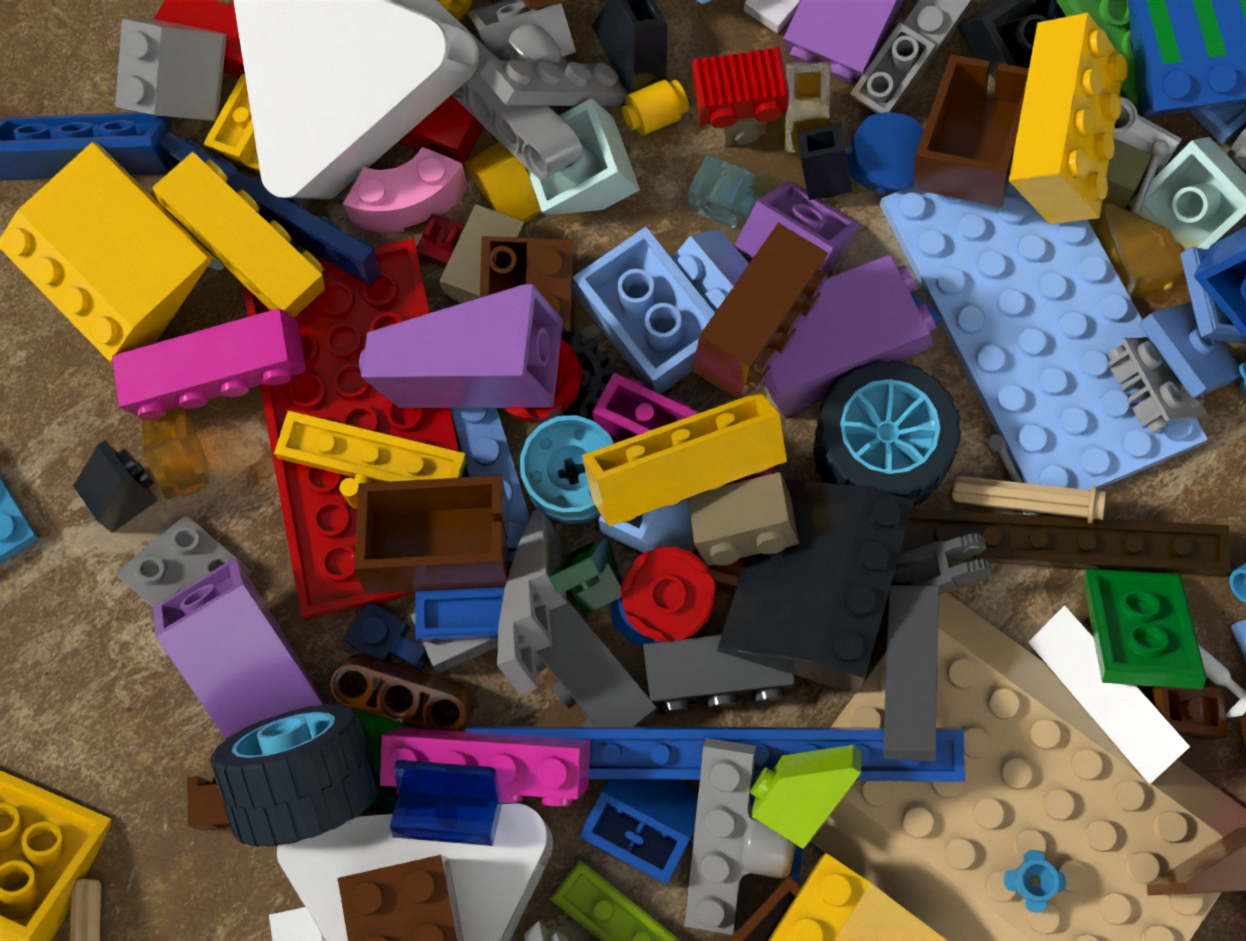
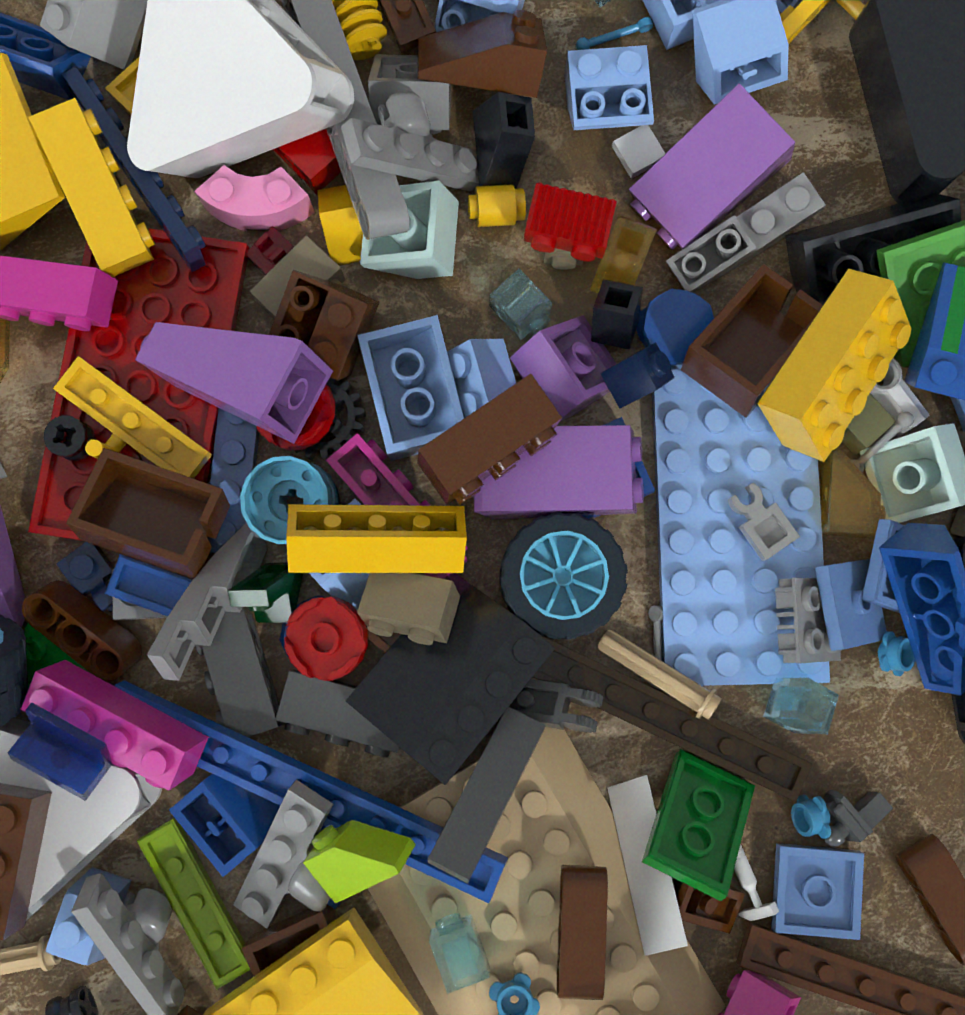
camera: 15 degrees right, 10 degrees up
none -> black wheel [43,415,96,461]
none -> clear light blue brick [429,913,490,994]
none -> reddish brown beam [557,865,608,1000]
none -> dark blue brick [600,342,675,409]
none -> light grey plate [728,483,800,561]
none -> clear light blue brick [763,678,839,735]

